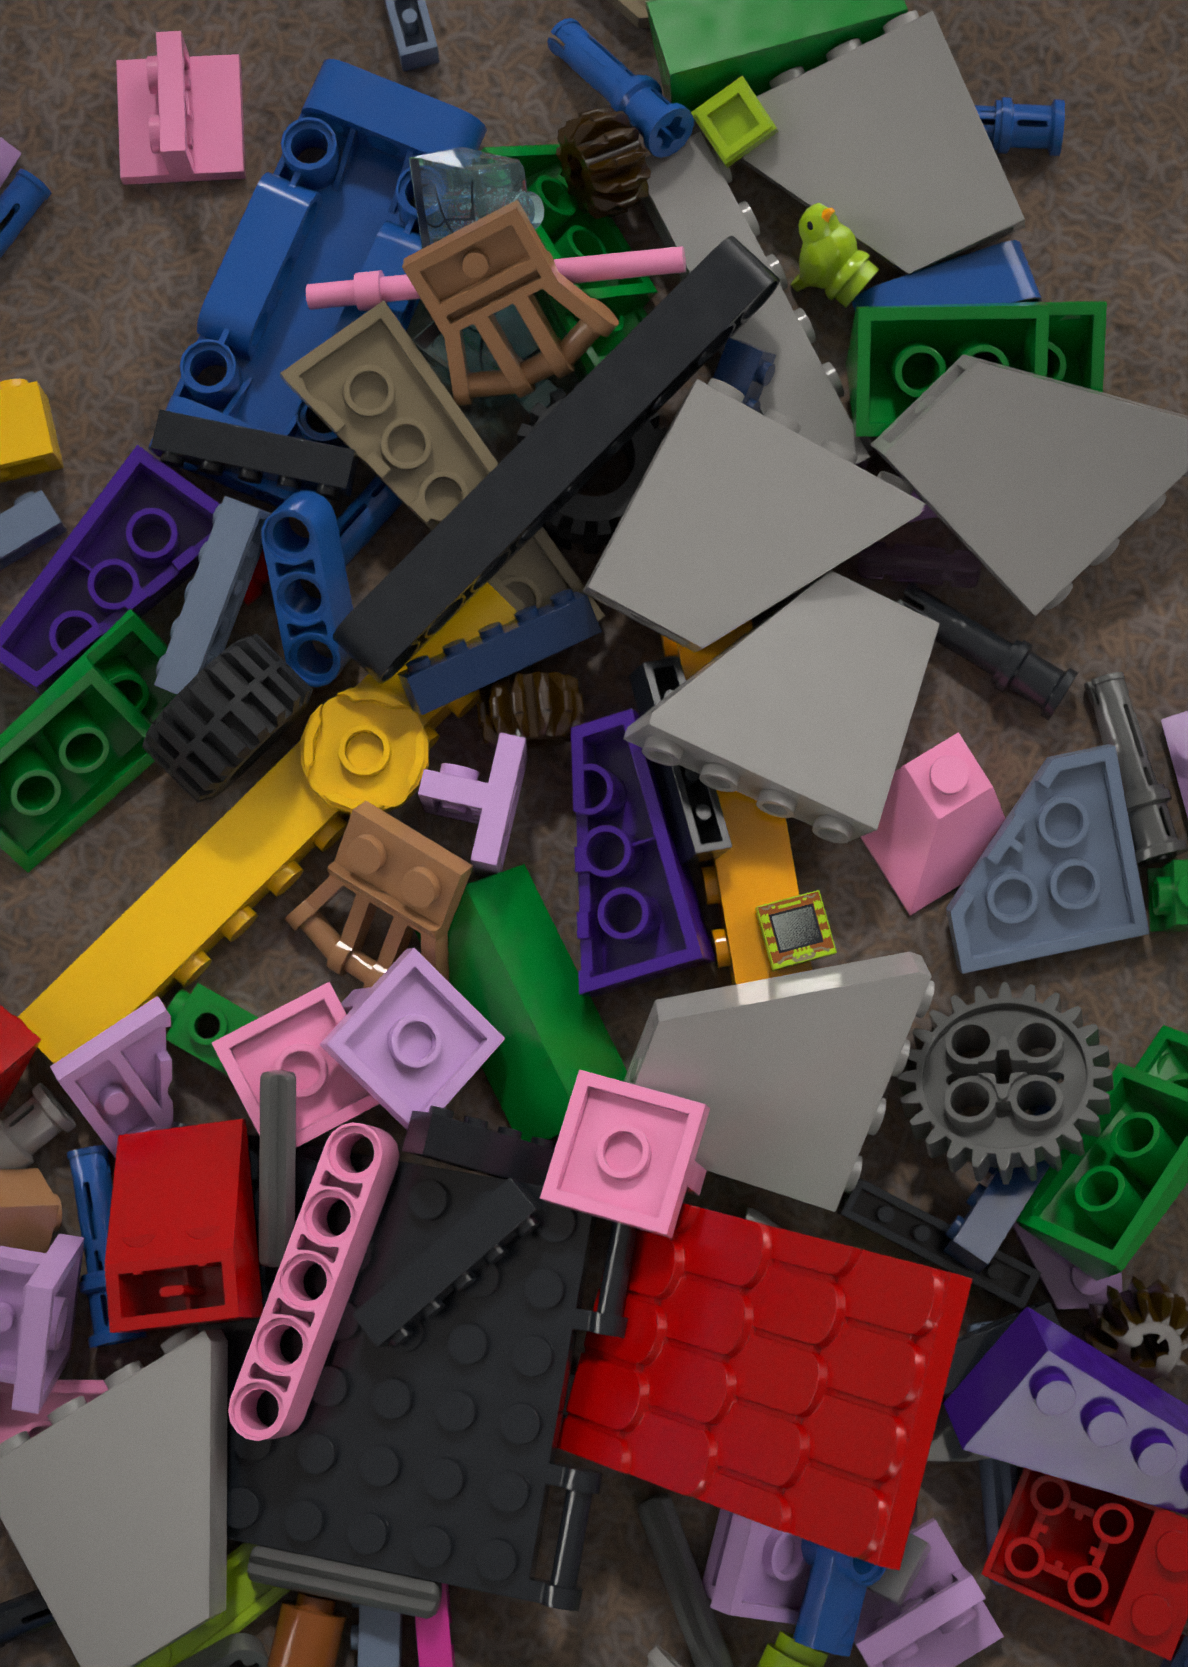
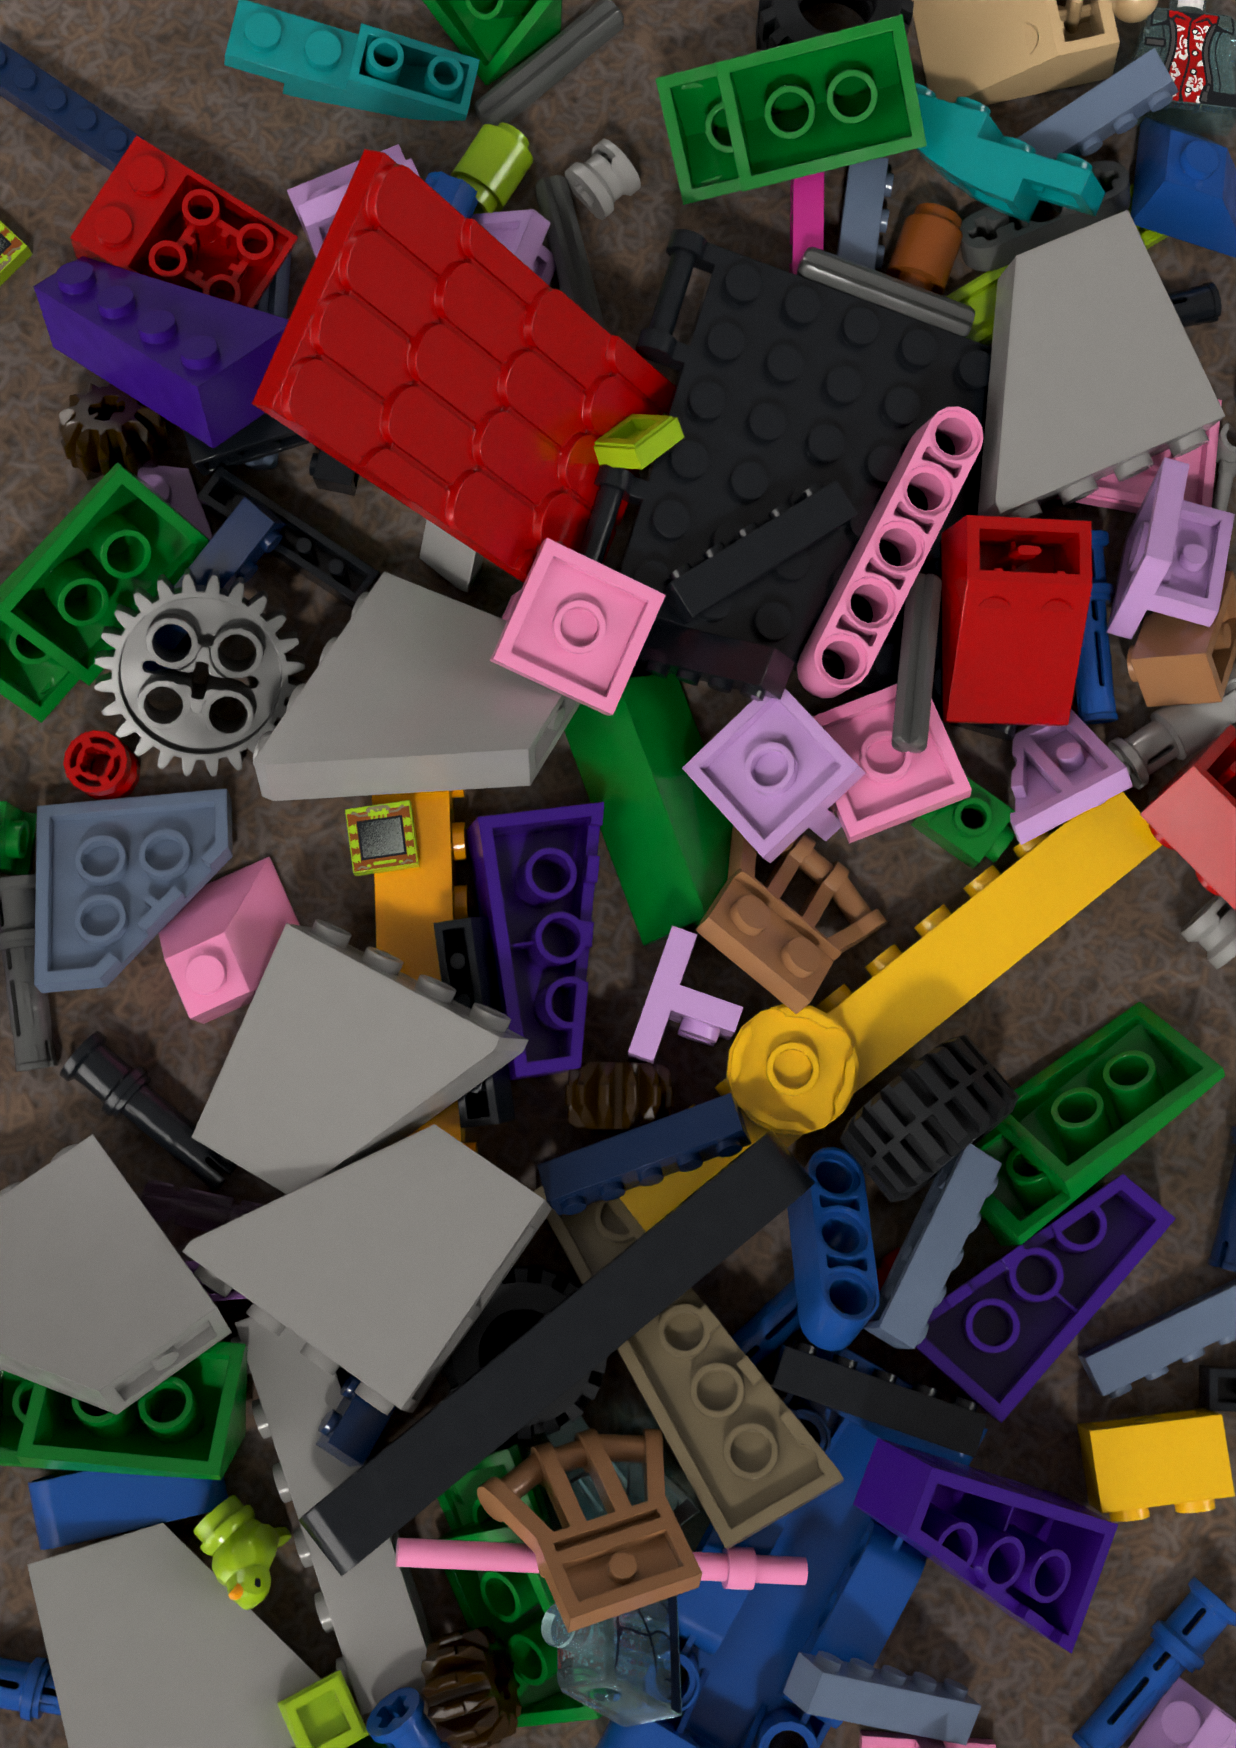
camera: 170 degrees left, 0 degrees up
none -> red wheel [63,730,140,800]
none -> lime tile [593,414,685,470]
none -> sand blue piece [783,1651,981,1745]
none -> dark purple wedge [853,1438,1118,1654]

